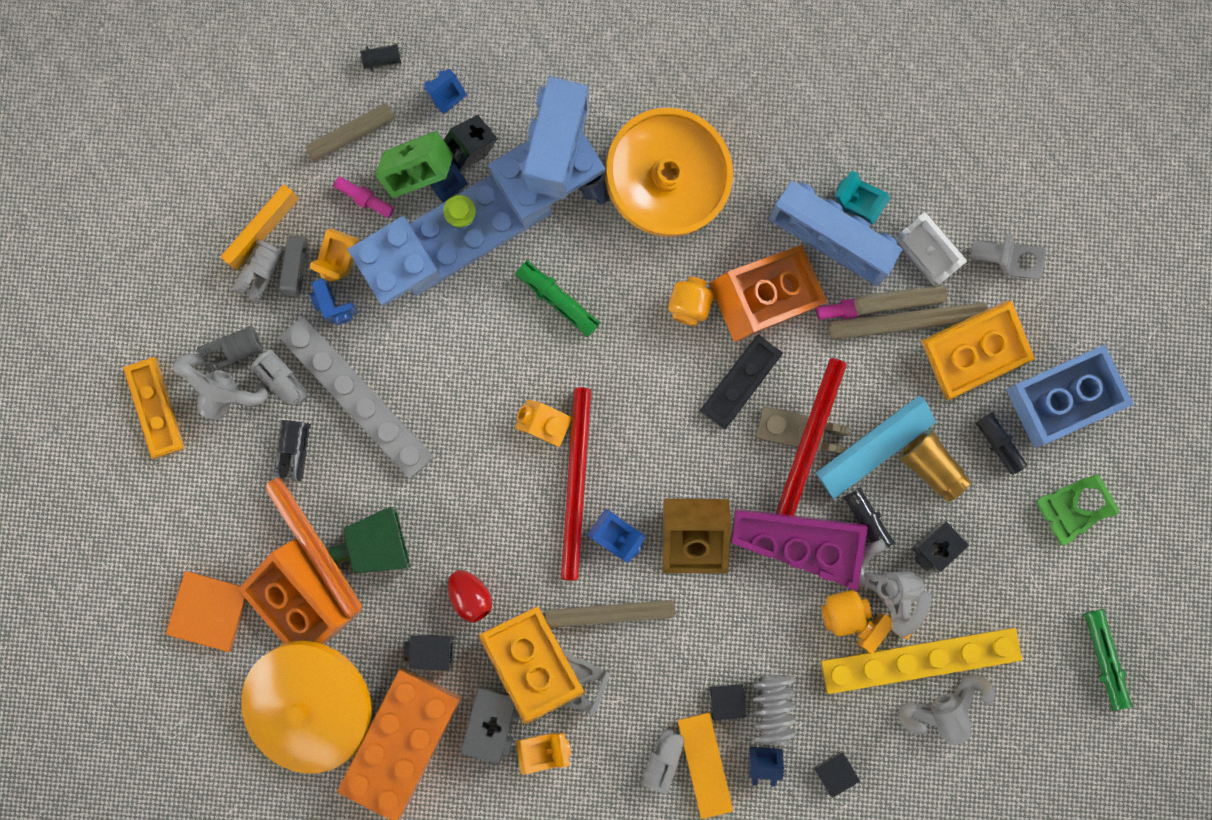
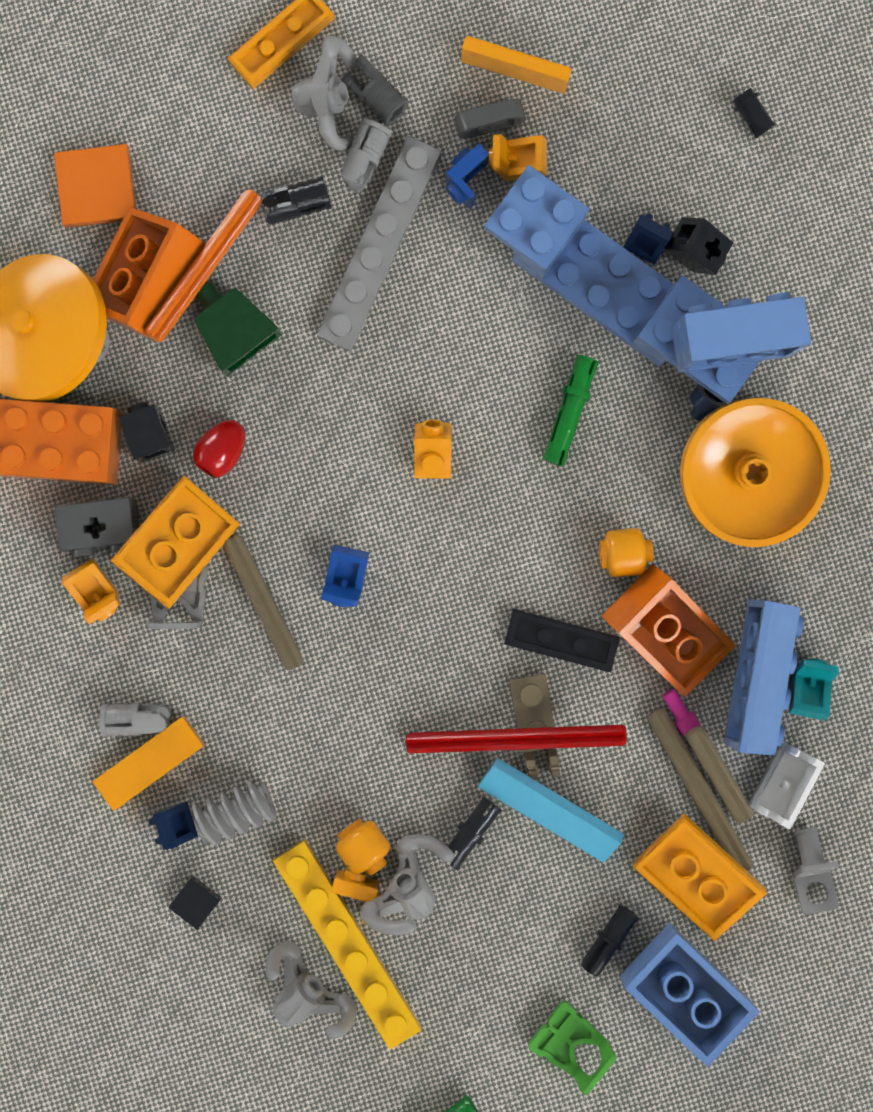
camera: 65 degrees right, 5 degrees up
light grey hinge [232,239,284,304] -> none
dark tan axle [305,103,394,161] -> none
dark pink bar [333,176,395,218] -> none
bright green brick [375,130,454,198] -> none
blue tile [424,68,467,114] -> none
lime plate [443,195,476,228] -> none
red axle [561,387,591,581] -> none
pearl gold slope [662,498,731,574] -> none
black tile [710,684,746,721] -> none
magenta wing [730,508,868,592] -> none
pearl gold plant [898,428,972,503] -> none
black brick [911,521,969,573] -> none

